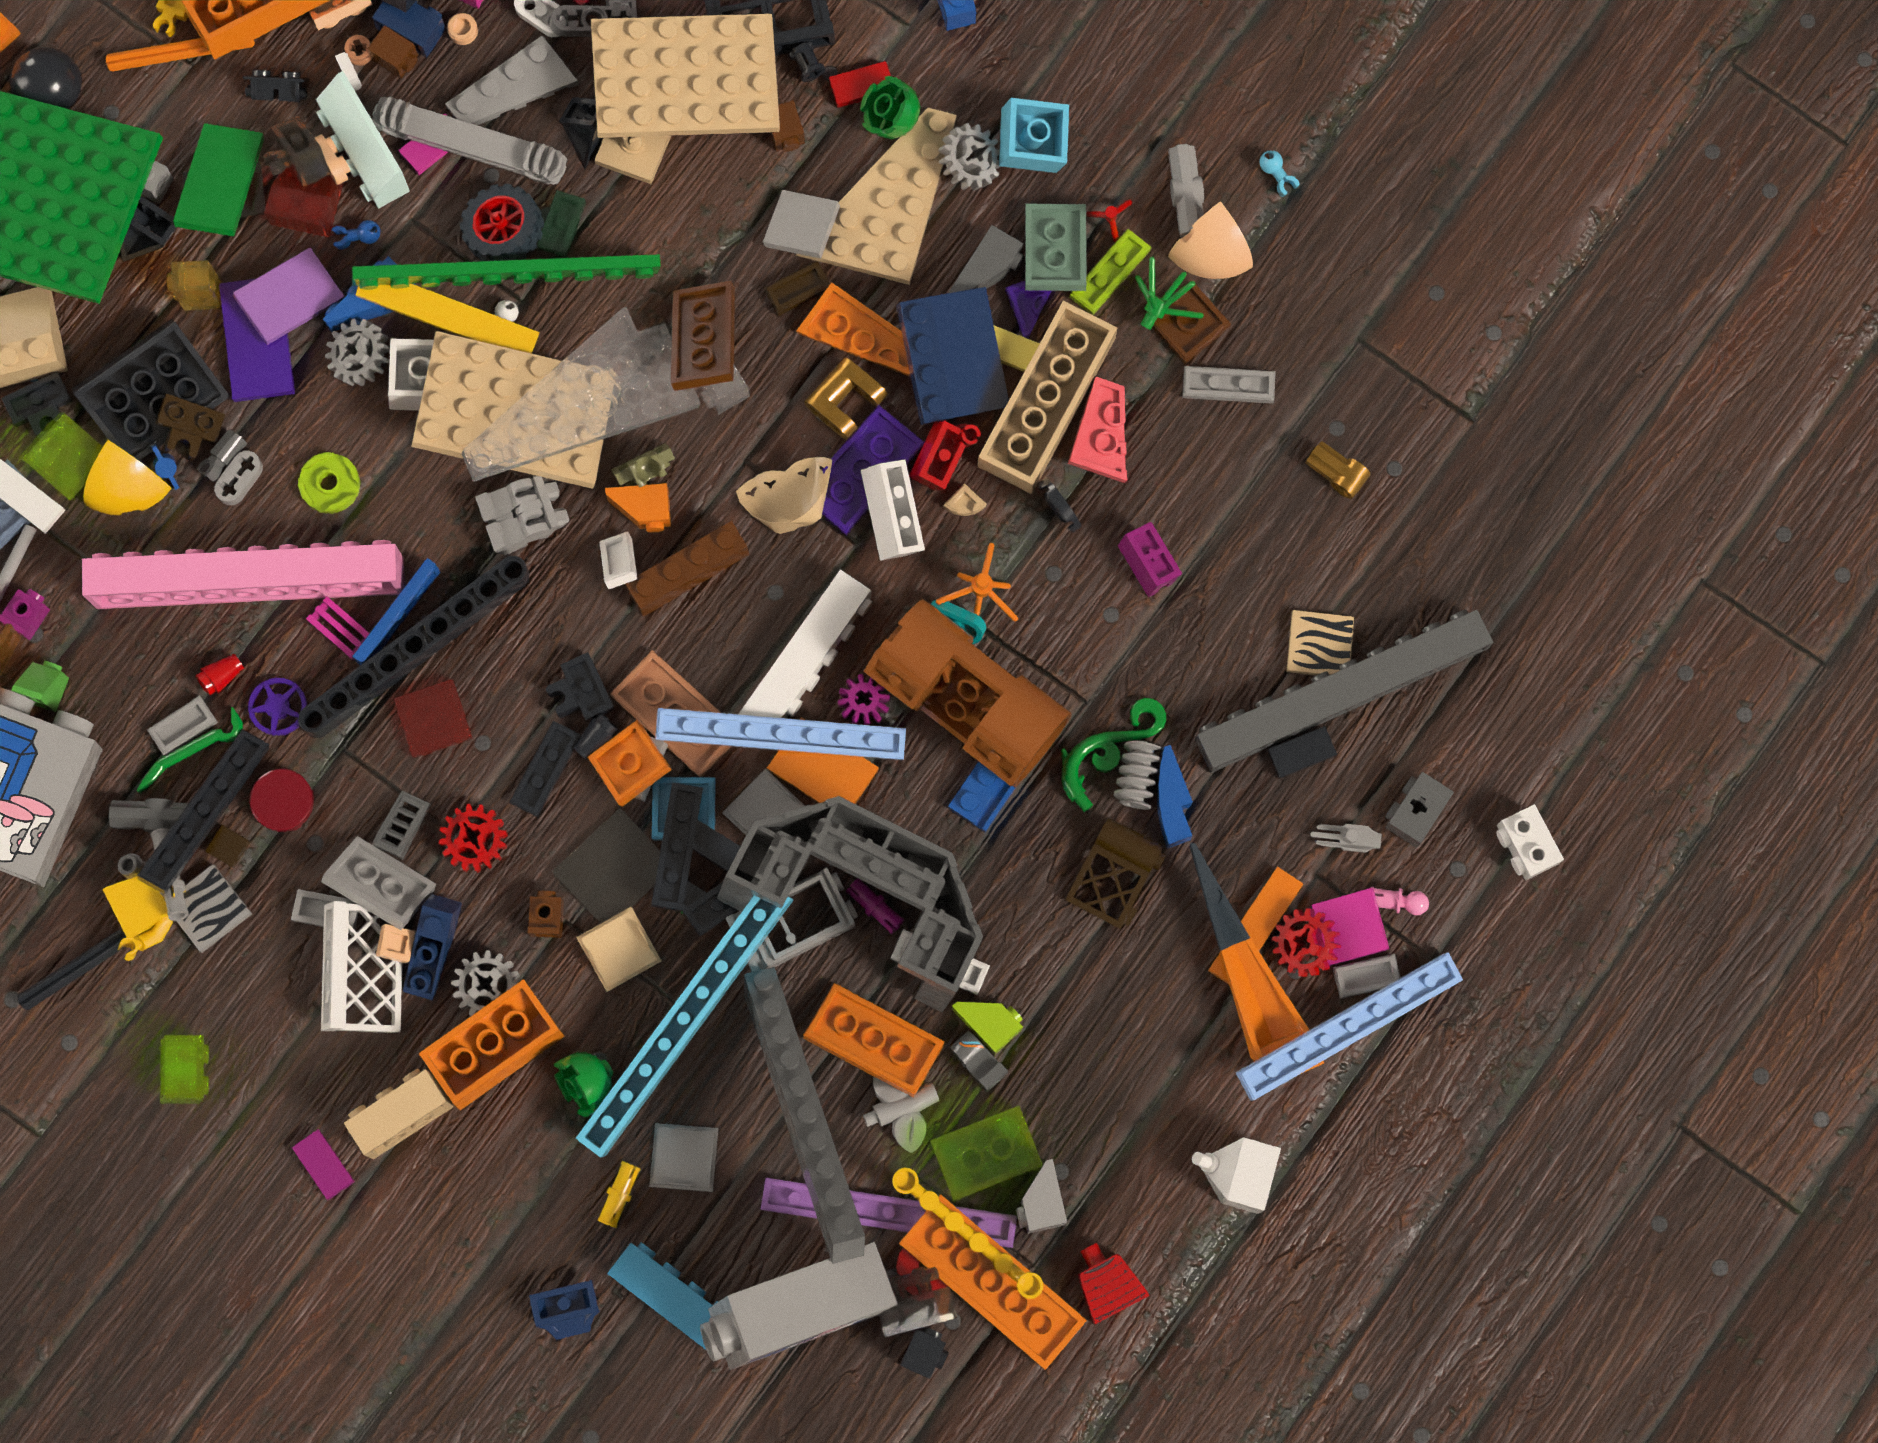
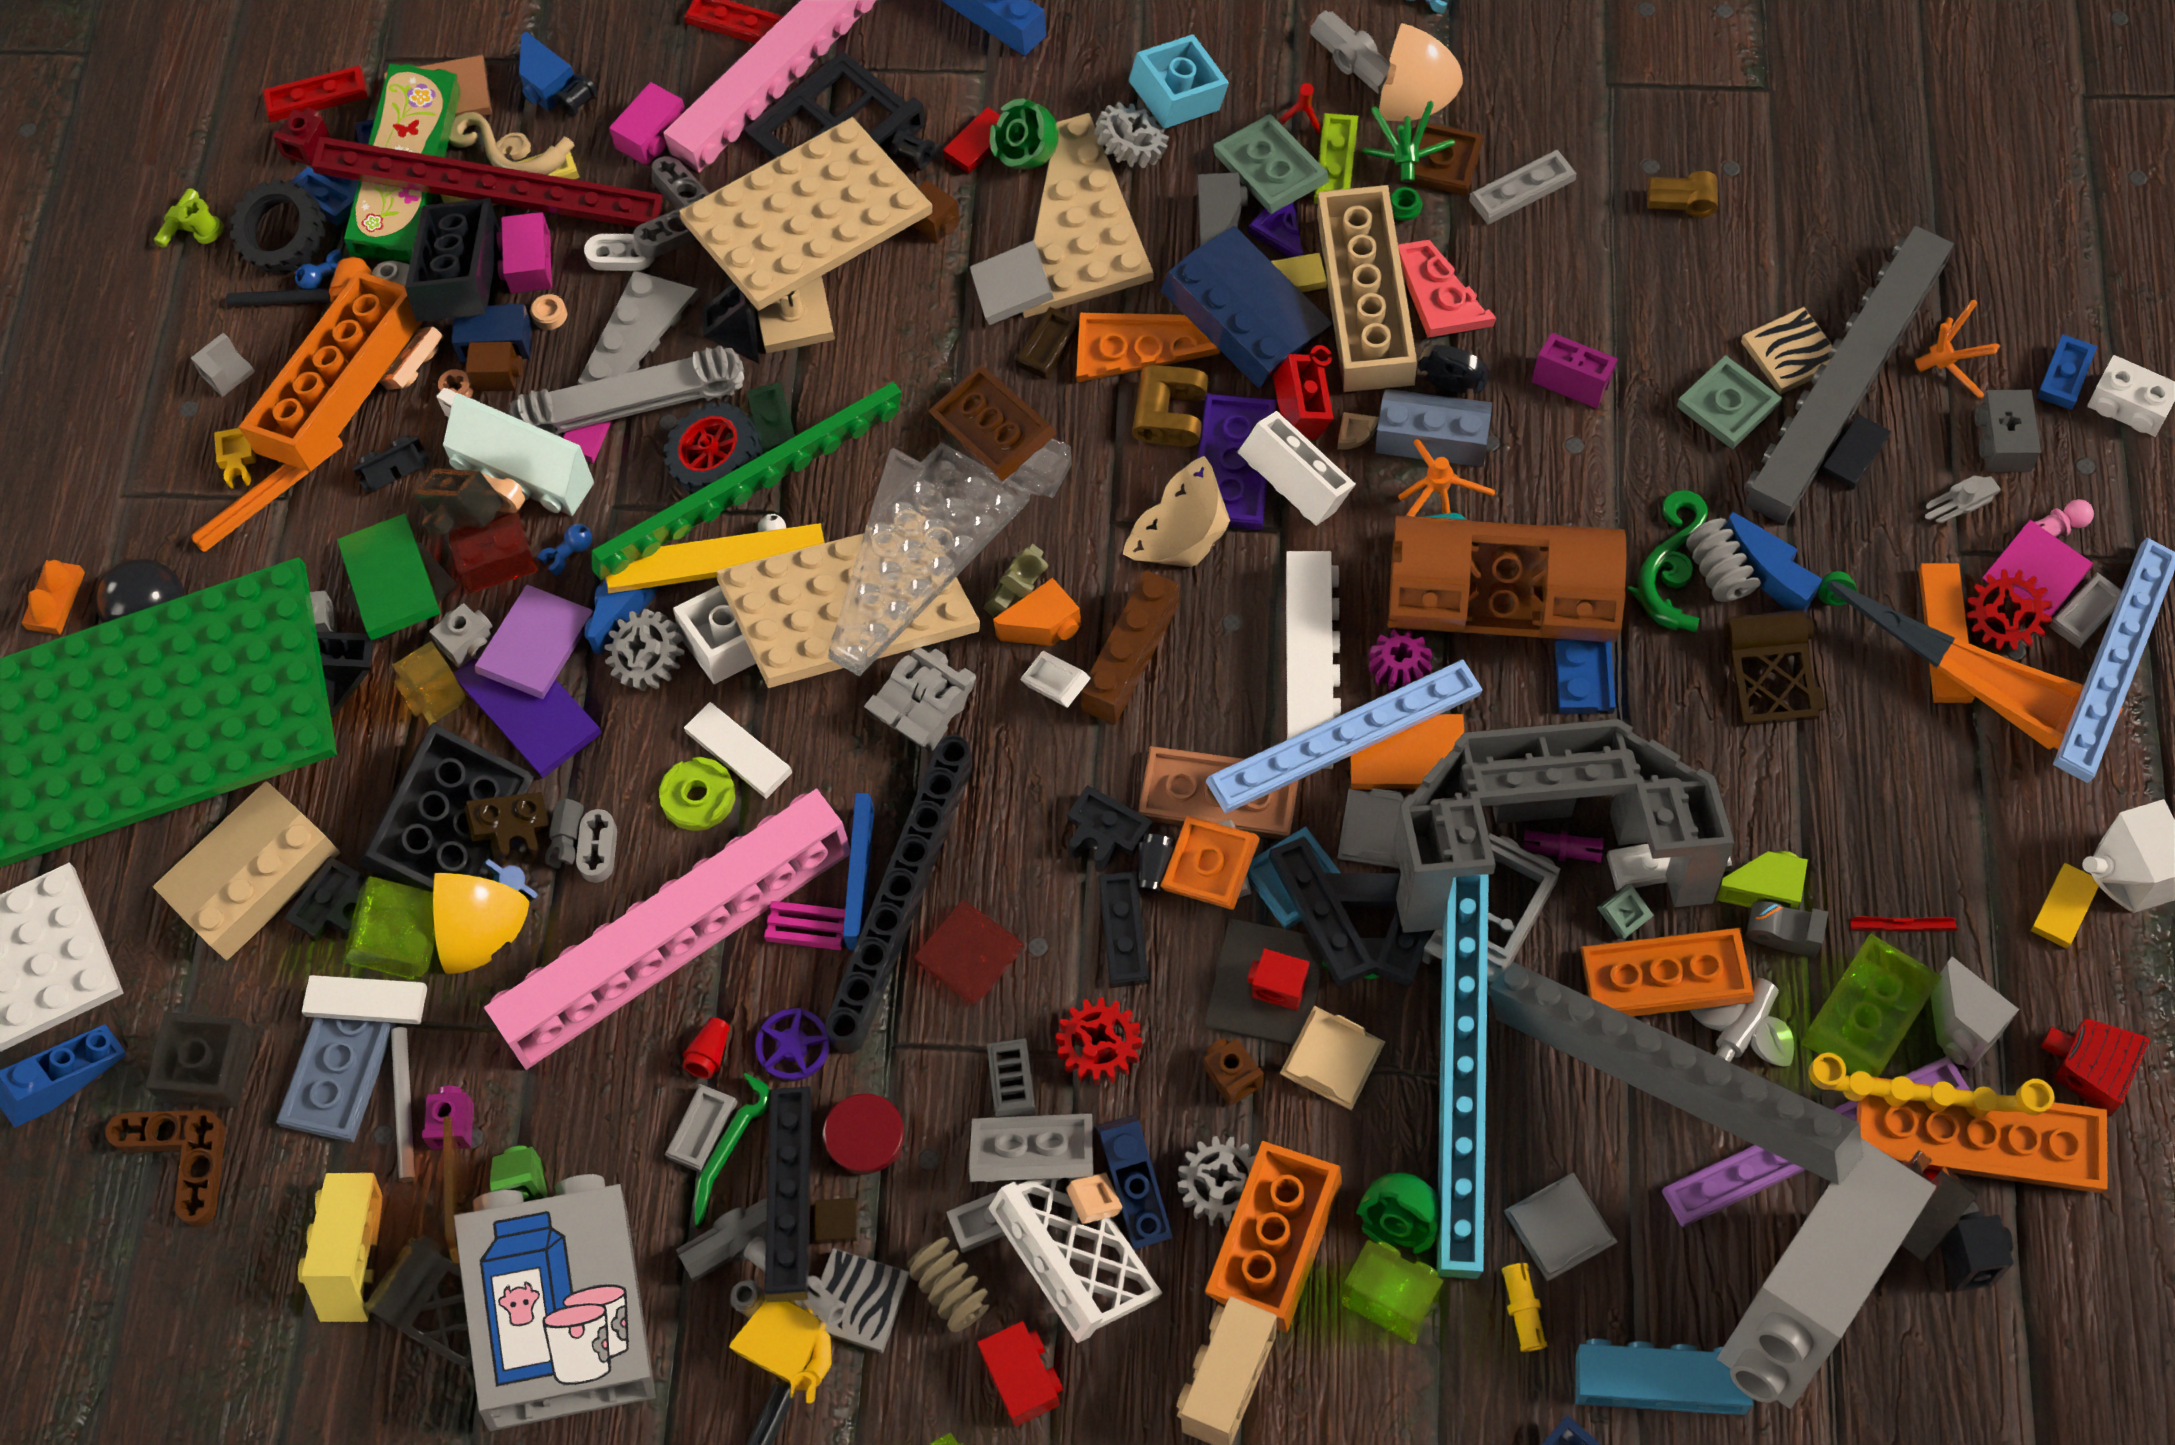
camera: 25 degrees left, 15 degrees down
none -> light grey brick [429,603,493,669]
none -> white tile [684,702,792,799]
none -> dark tan piece [906,1237,989,1332]
none -> red brick [977,1321,1063,1427]
none -> red brick [1247,948,1310,1011]
none -> clear neon green brick [1341,1240,1443,1345]
none -> sand blue slope [1375,389,1492,467]
none -> green plate [1390,187,1422,221]
none -> sand green tile [1597,884,1654,939]
none -> sand green plate [1677,355,1782,449]
none -> green plate [1818,571,1857,606]
none -> red piece [1850,916,1959,932]
none -> orange plant [1915,300,2000,398]
none -> yellow tile [2030,863,2099,949]
none -> blue plate [2037,334,2097,410]

